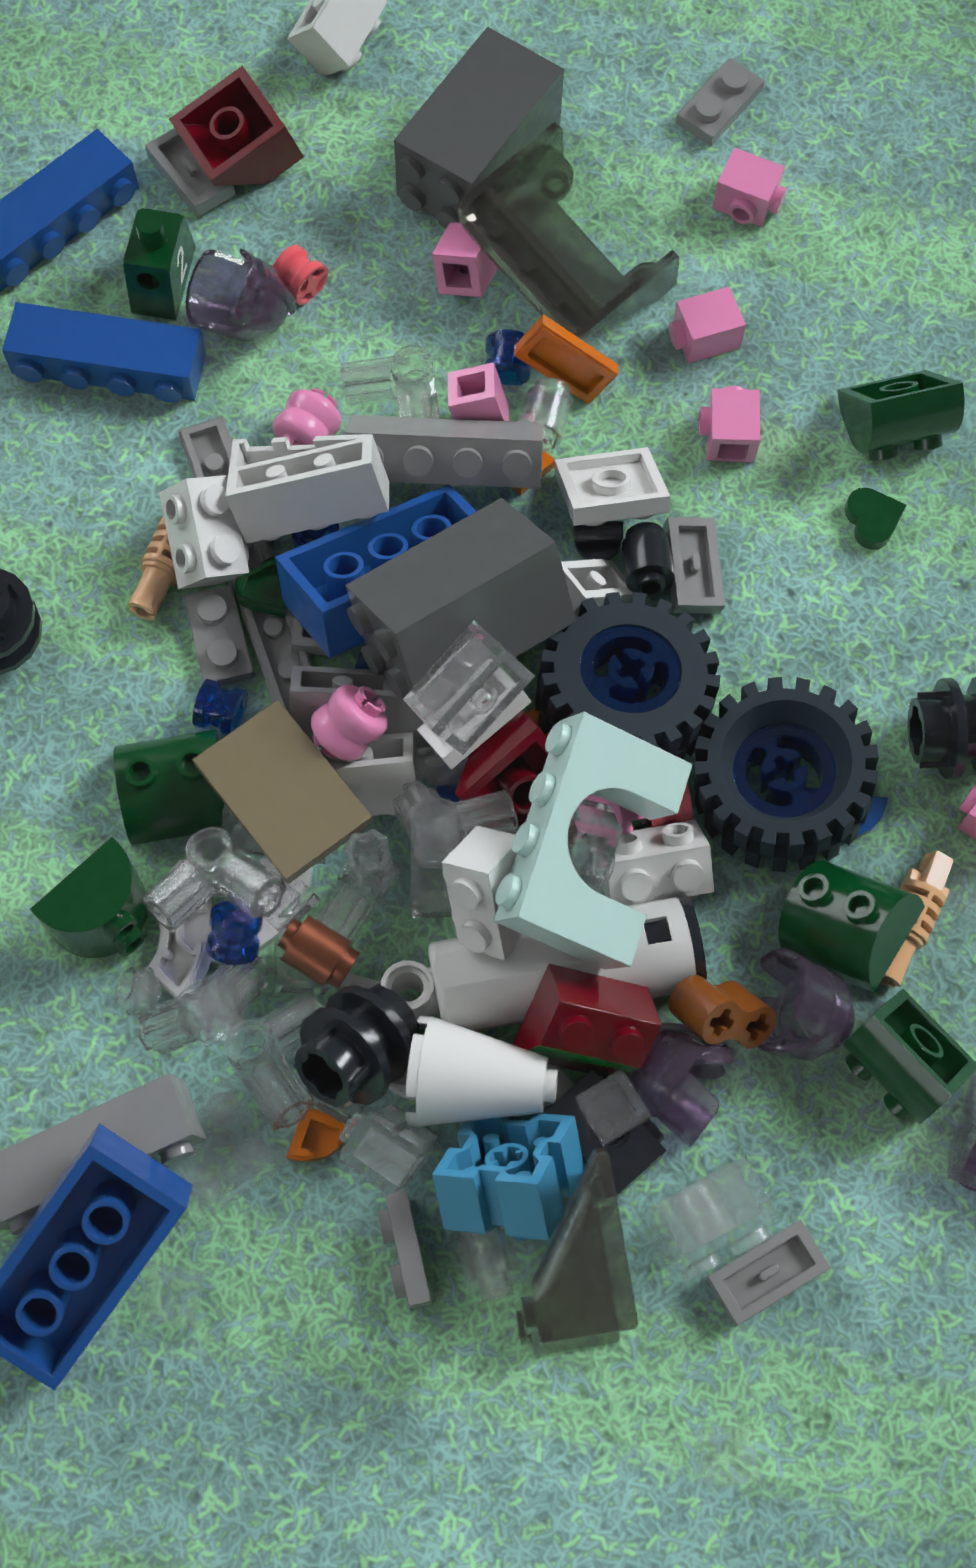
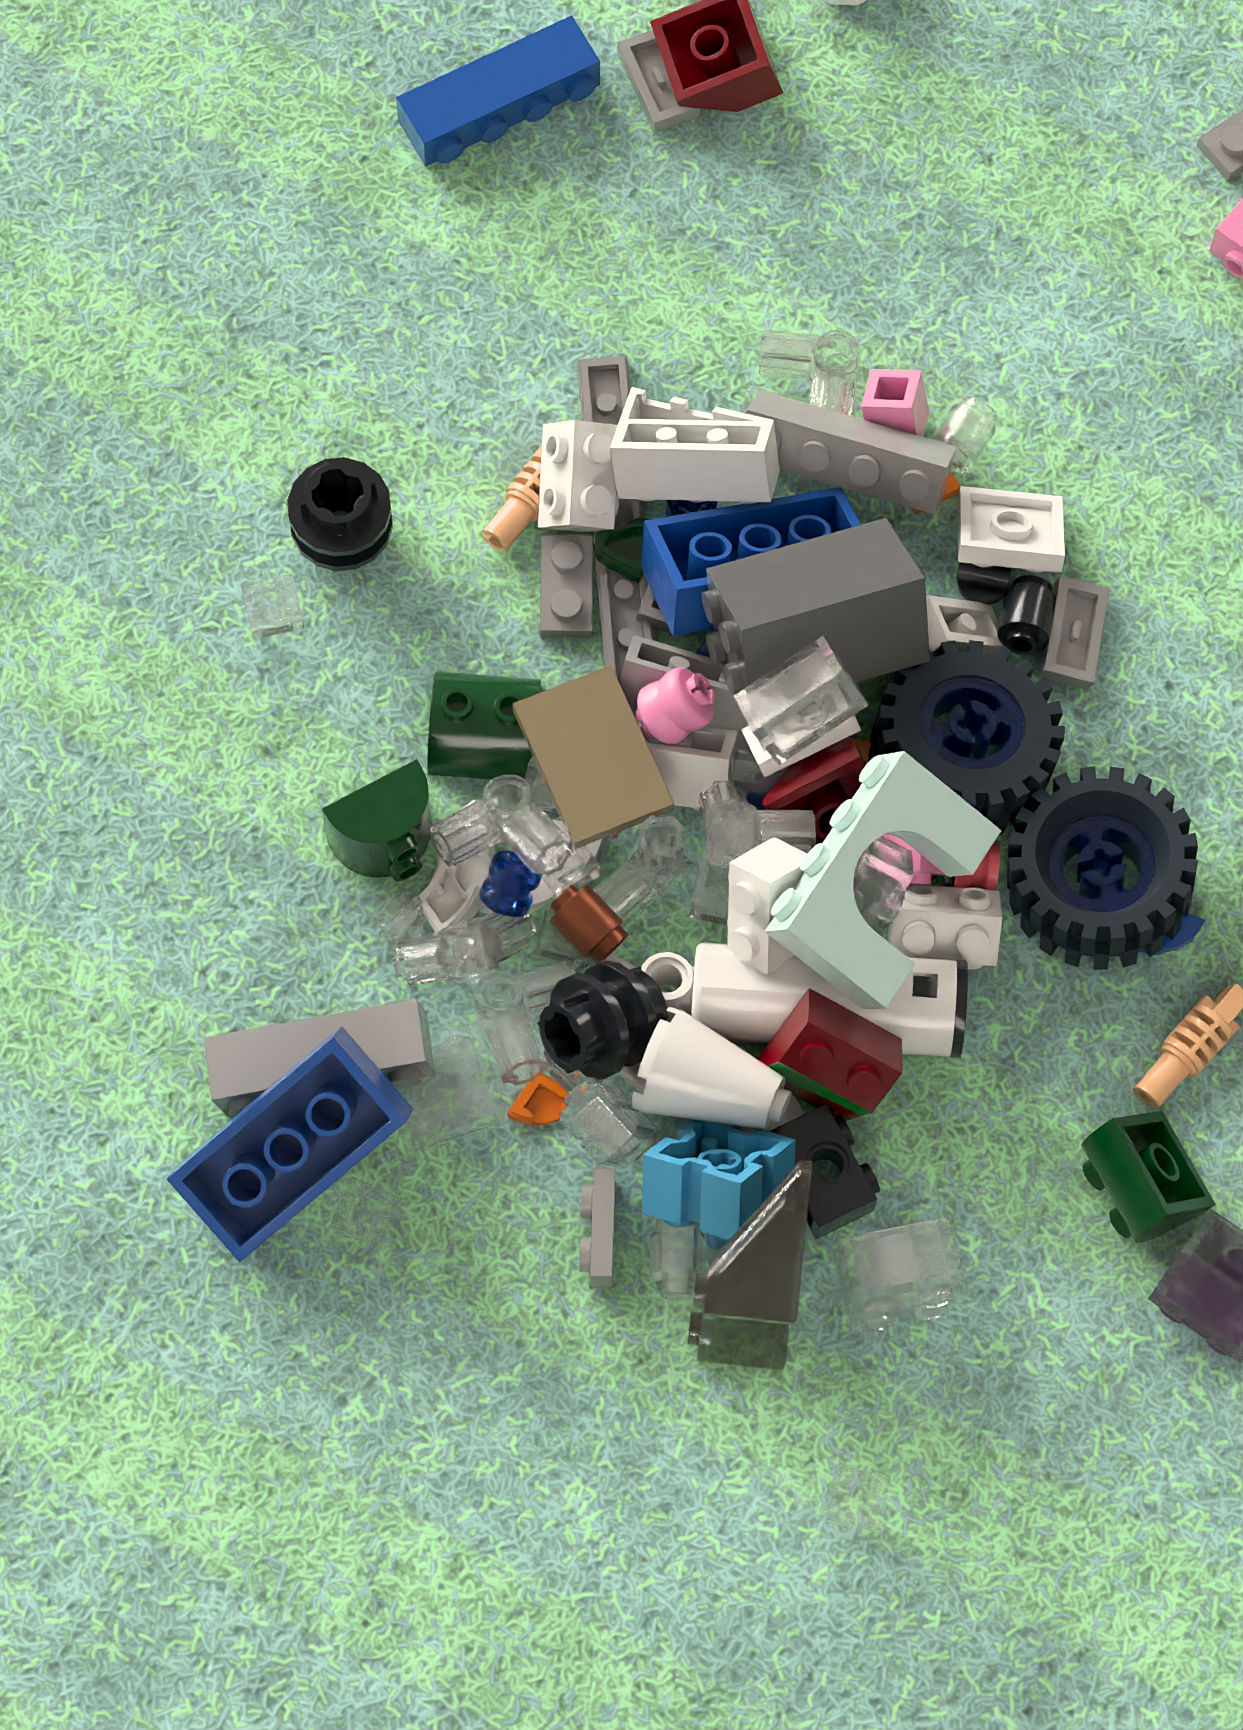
camera: 15 degrees right, 0 degrees up
blue brick [2,302,206,403] -> none
dark green torso [123,208,196,320] -> none
helmet [185,248,296,342] -> none
clear blue wheel [192,679,248,736] -> none
coral wheel [270,244,328,305] -> none
bright pink piece [272,388,342,445] -> none
dark grey brick [394,26,564,229] -> none
bright pink brick [432,222,499,298] -> none
clear smoke windscreen [458,122,680,339] -> none
clear blue wheel [485,329,531,386] -> none
orange tile [514,314,619,405] -> none
clear tile [575,1069,652,1147] -> none
clear purple helmet [630,1022,736,1148] -> none
bright pink brick [669,287,746,364] -> none
dark orange axle [669,975,776,1049] -> none
bright pink brick [698,386,761,462] -> none
light grey plate [706,1219,831,1327] -> none
helmet [757,948,856,1060] -> none
dark green brick [778,860,925,993] -> none

